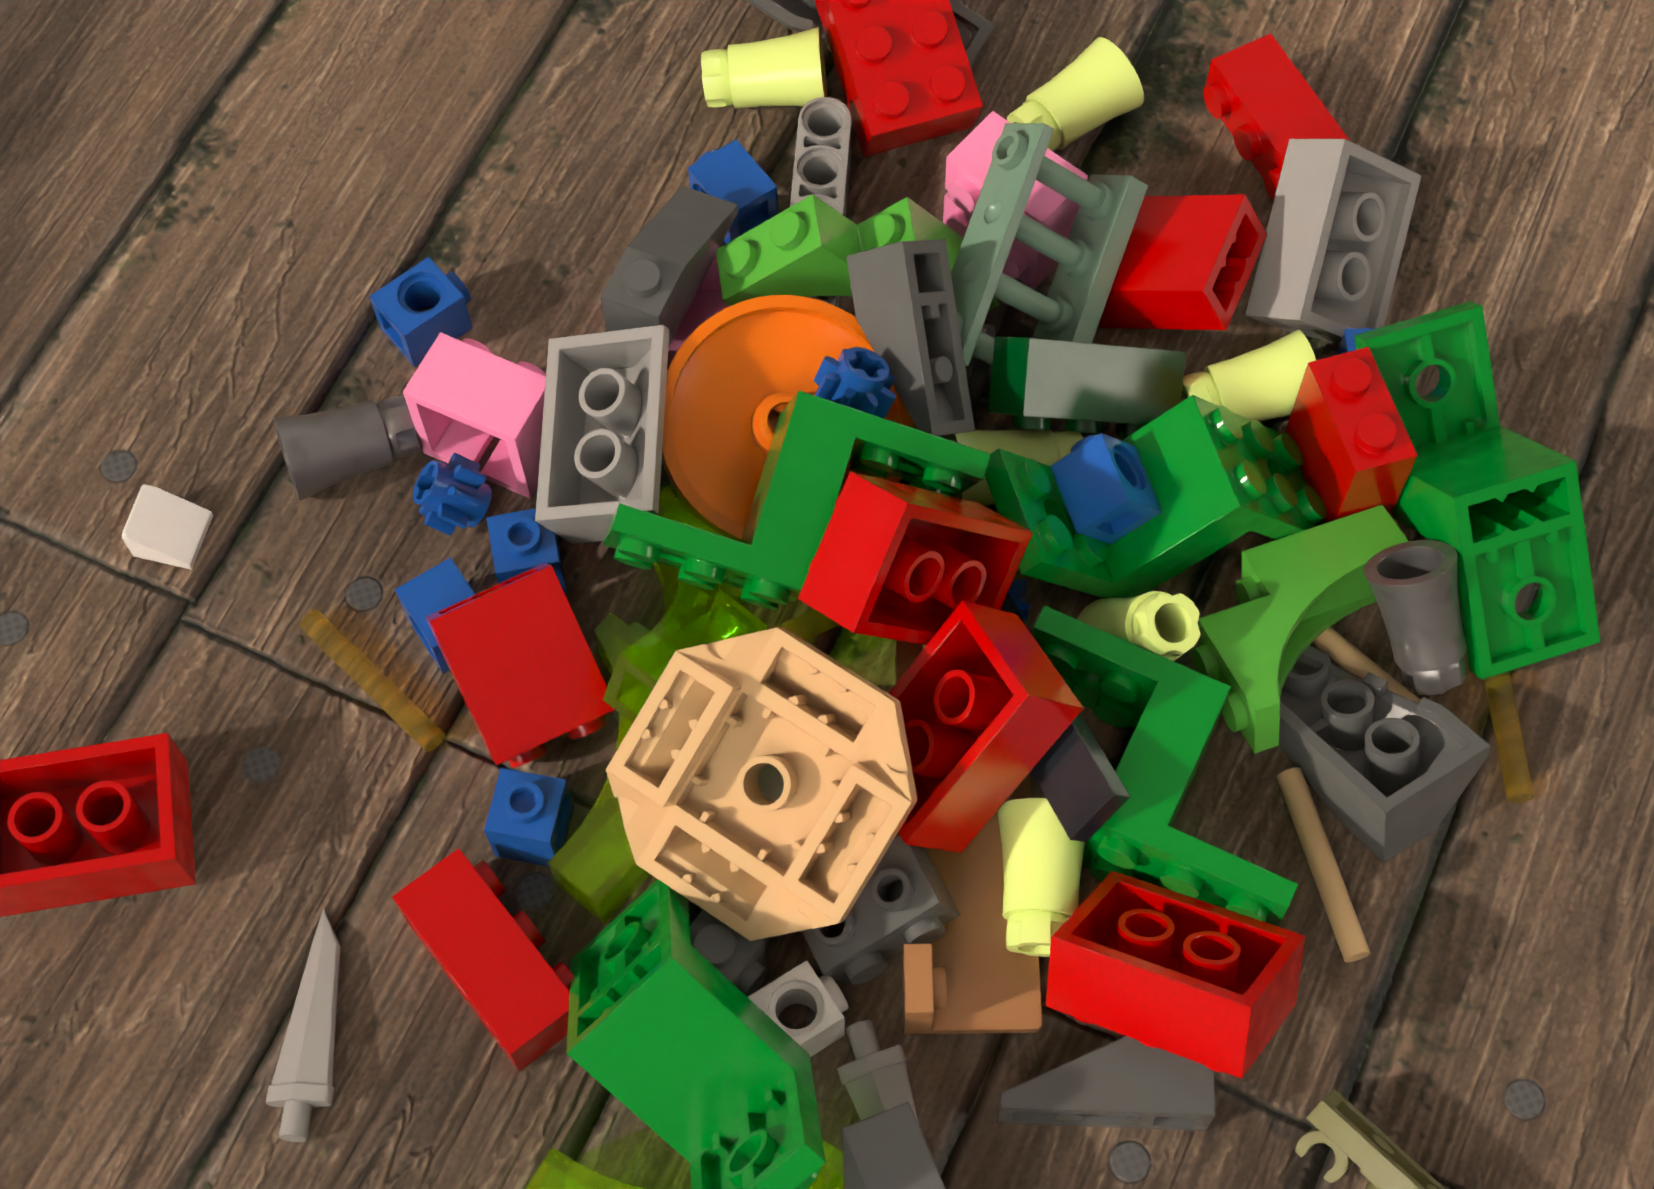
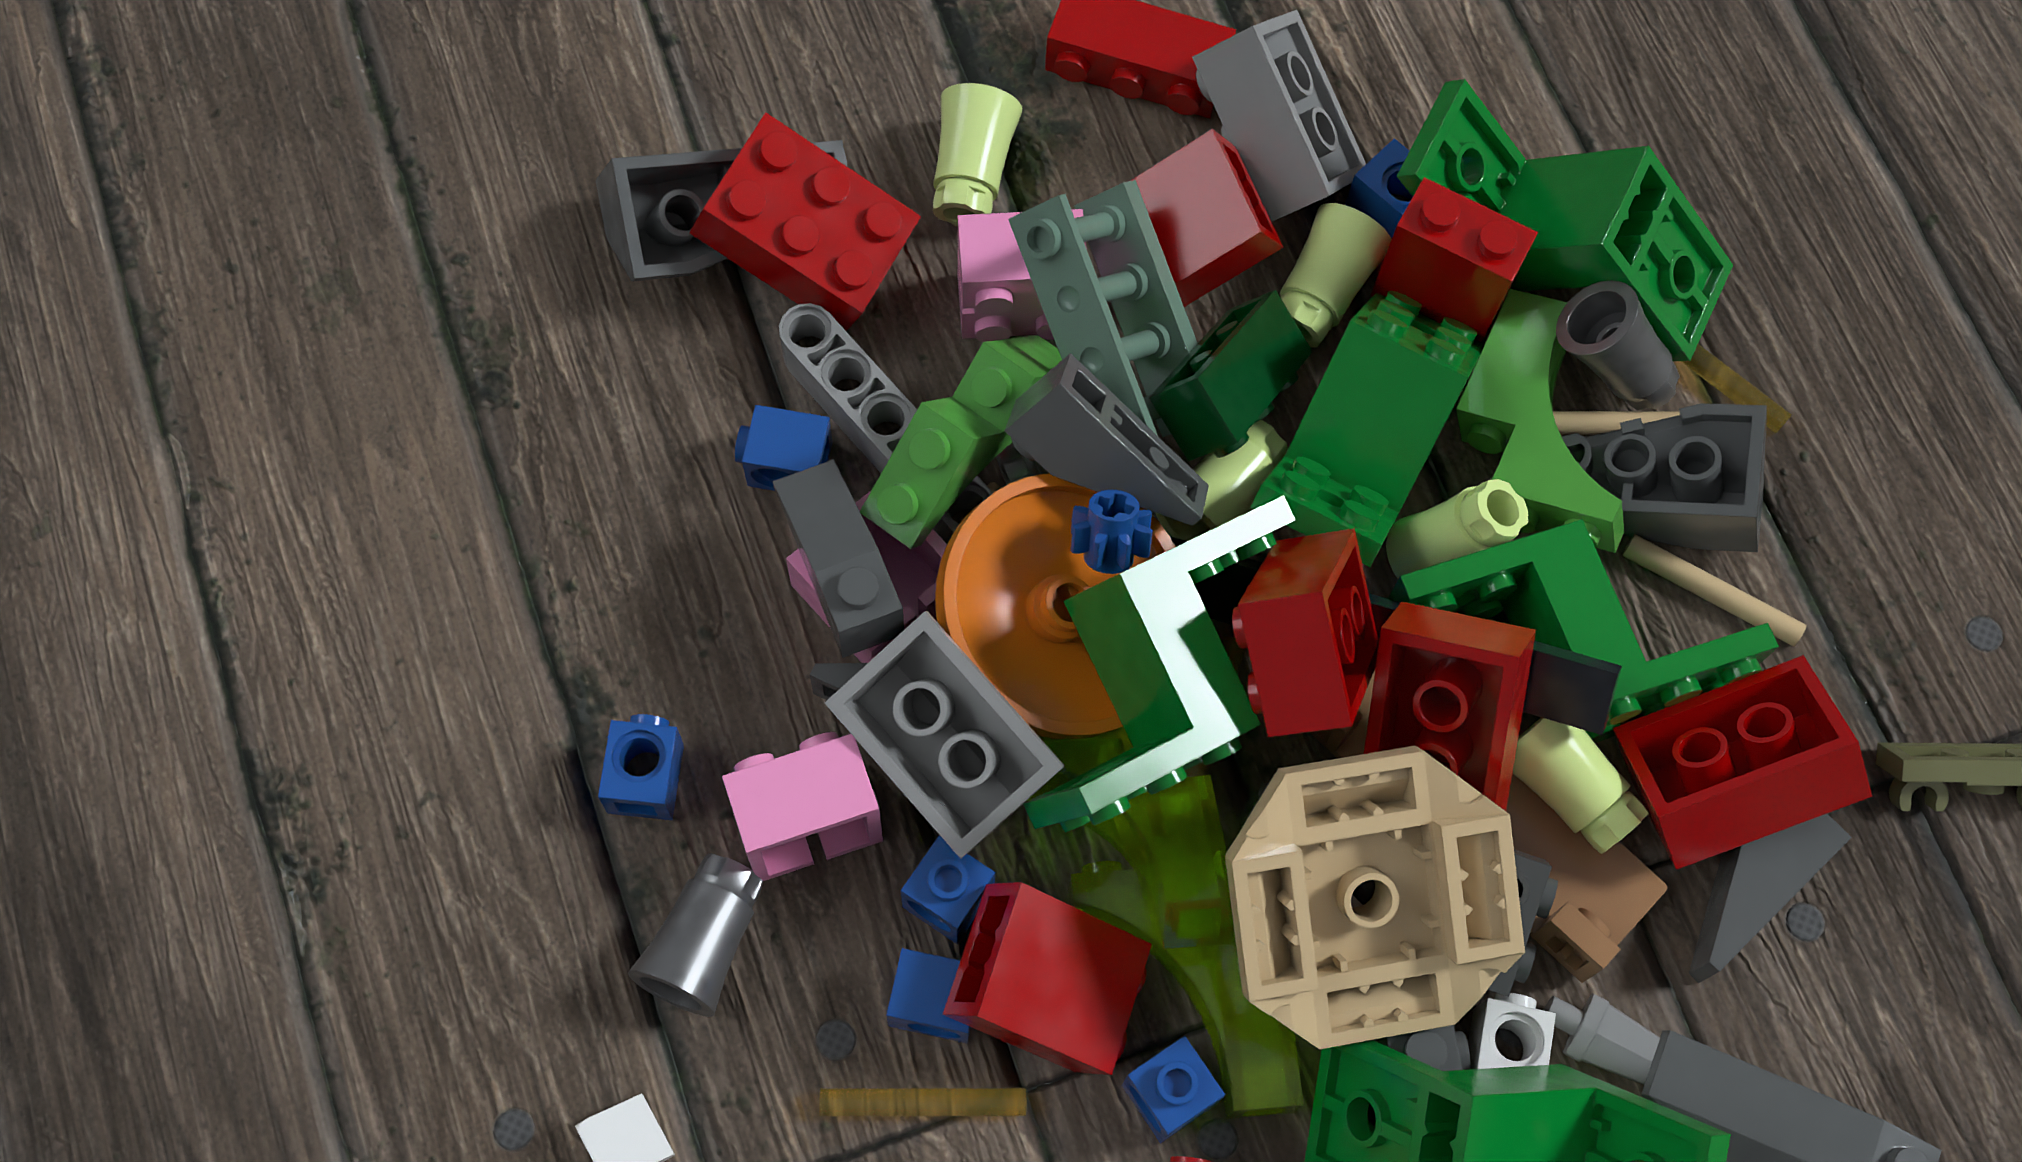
camera: 50 degrees left, 5 degrees up
blue gear [413,453,492,536] -> none
yellowish green plant [701,27,828,109] -> none
blue brick [1050,433,1162,544] -> none

